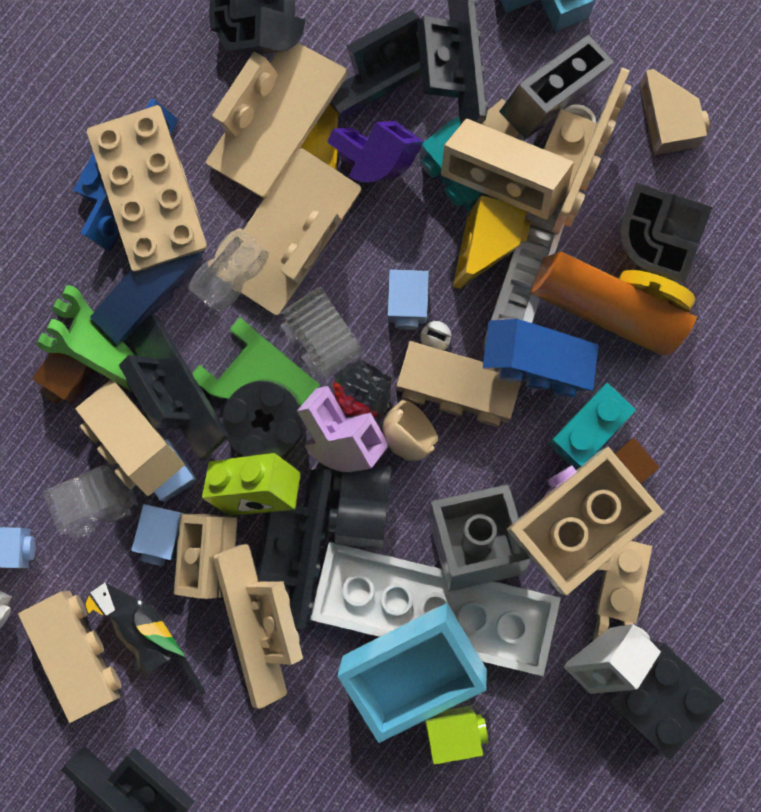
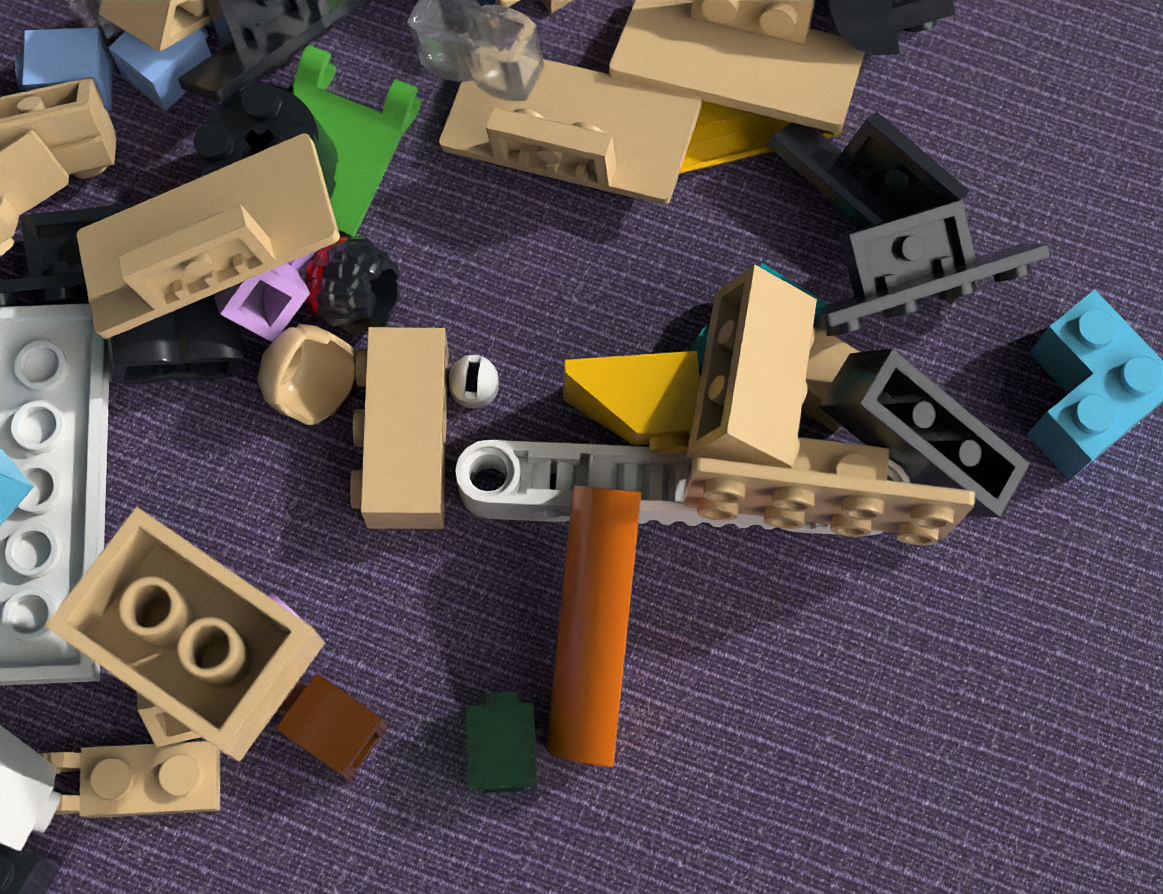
camera: 70 degrees right, 10 degrees down
lime brick [202,453,300,516] -> none
clear brick [280,286,364,380] -> none
dark purple brick [327,121,424,182] -> none
light blue brick [388,269,429,330] -> none
dark grey brick [428,484,531,592] -> none
blue brick [483,319,599,397] -> none
teal brick [548,383,636,470] -> none
yellow tile [619,270,696,313] -> none
black brick [620,182,713,283] -> none
tan slope [639,69,710,155] -> none
none -> tan bracket [77,133,340,339]
none -> clear green brick [466,692,537,795]

